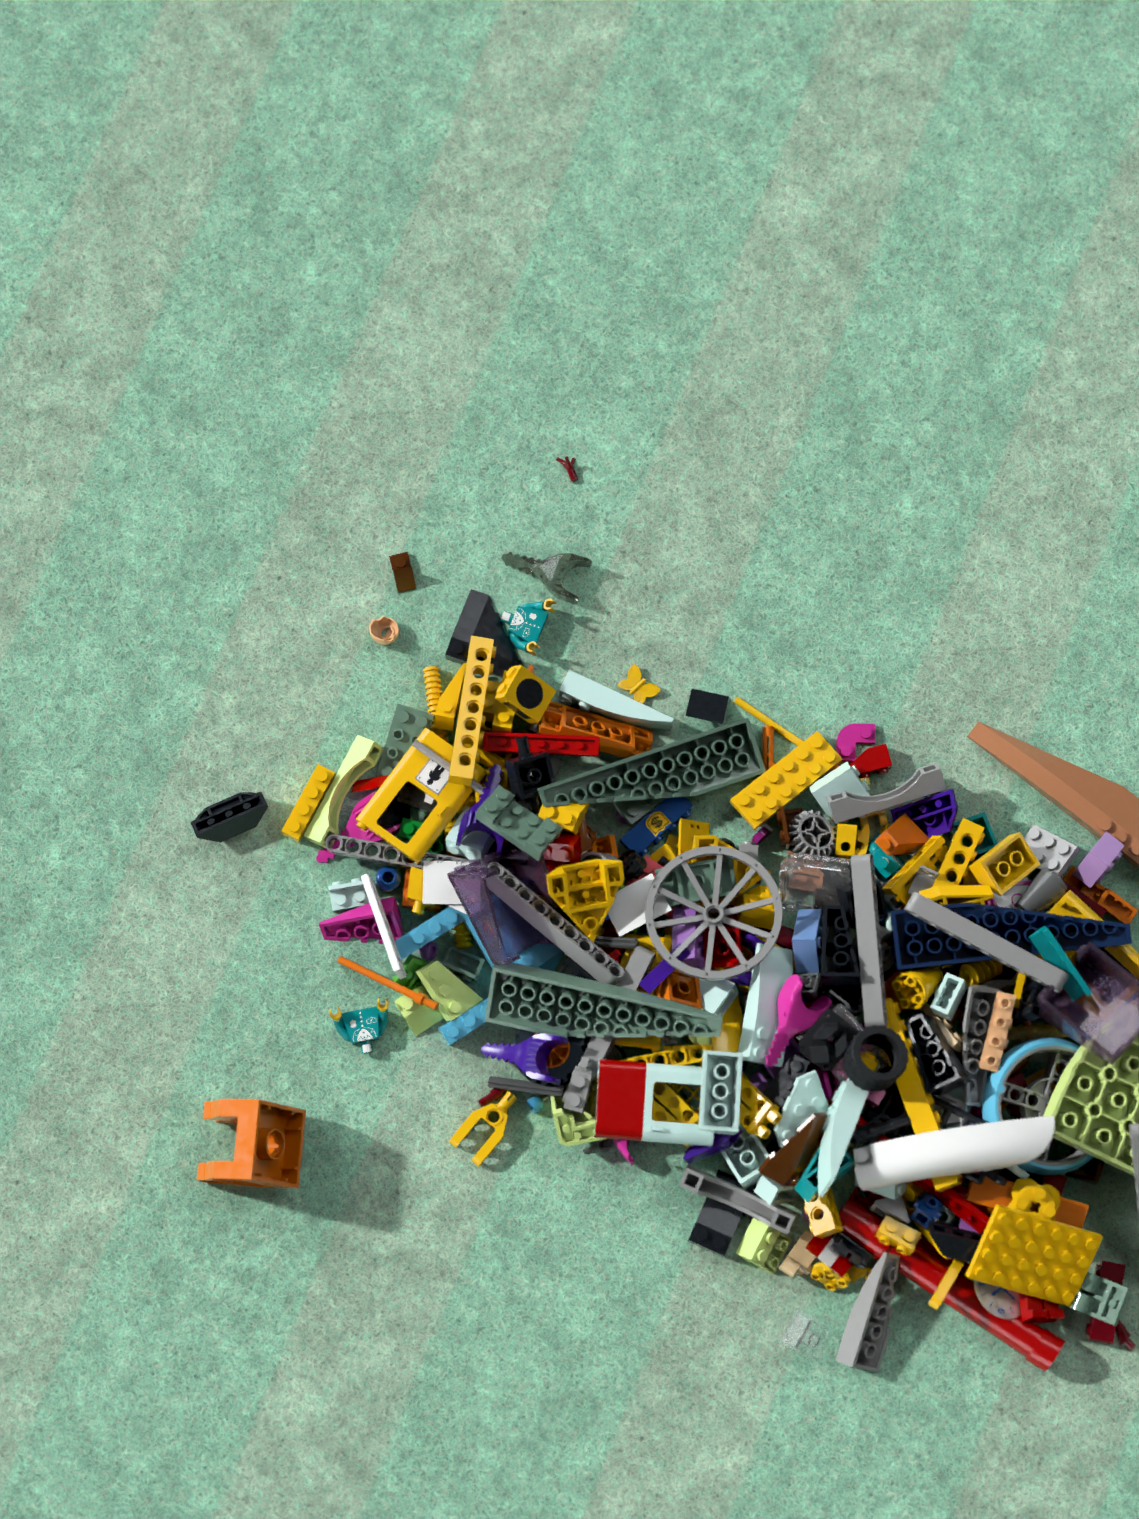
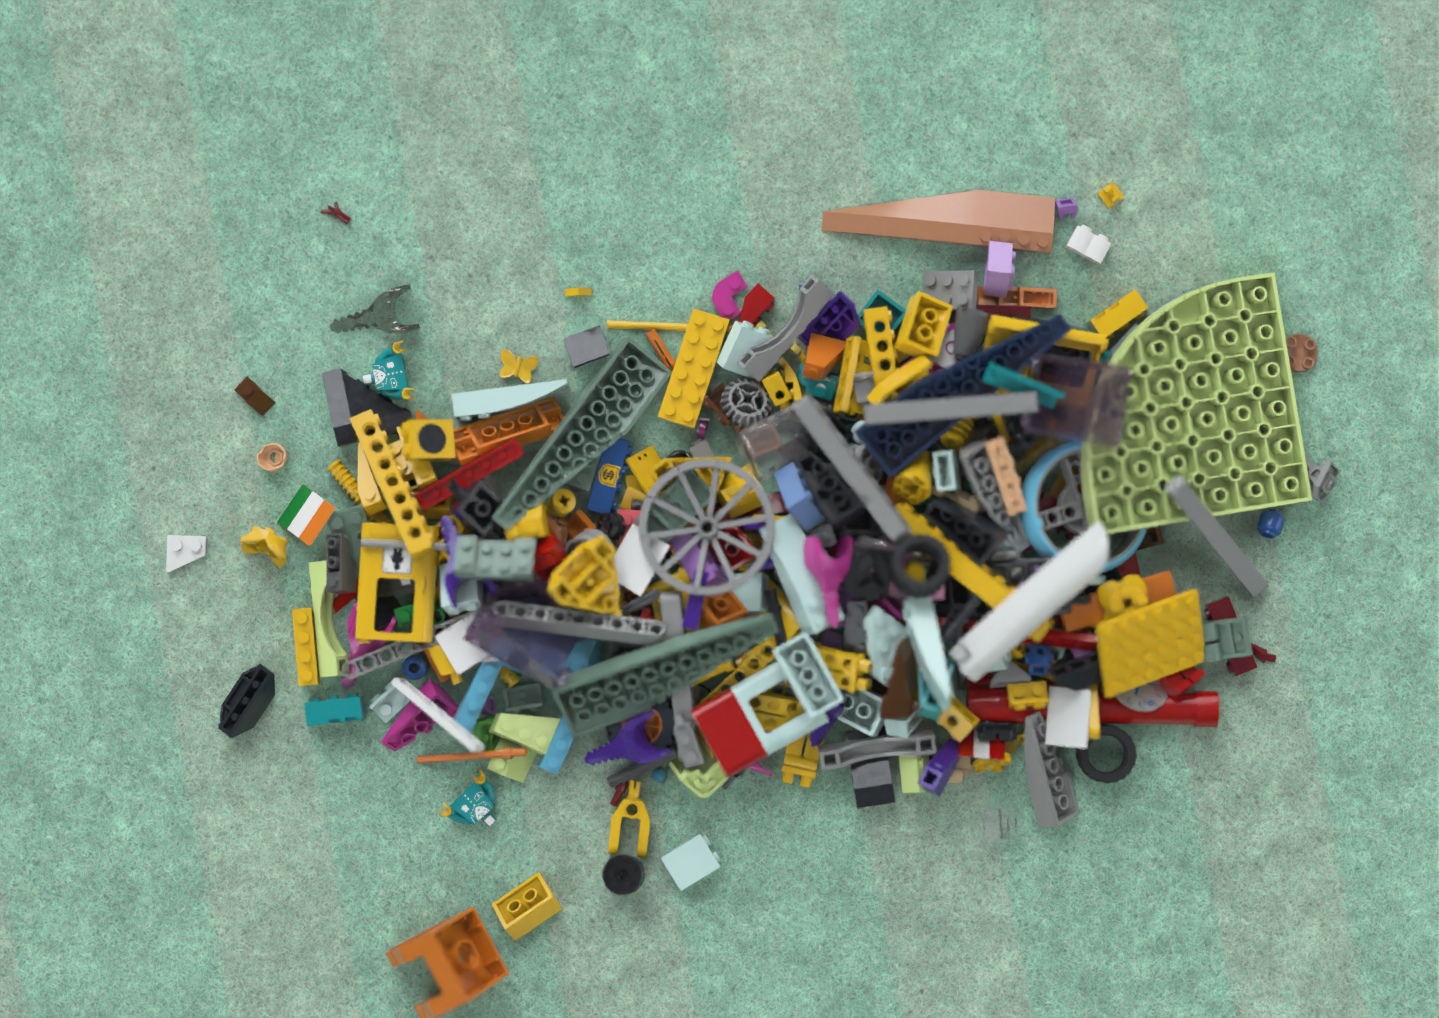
camera: 30 degrees left, 10 degrees up
none -> white wing [166,535,207,572]
none -> yellow brick [240,526,289,569]
none -> sticker [277,484,336,546]
none -> teal wedge [304,693,366,726]
none -> dark grey slope [326,533,356,594]
none -> yellow slope [492,872,563,941]
none -> yellow piece [545,489,576,518]
none -> yellow tile [565,287,592,297]
none -> black wheel [602,854,645,895]
none -> light aqua brick [661,833,722,891]
none -> black pin [764,589,787,648]
none -> yellow hips [781,732,824,788]
none -> dark purple slope [918,738,961,797]
none -> dark grey bar [956,665,967,690]
none -> white sticker [1045,686,1091,749]
none -> black tyre [1076,724,1137,784]

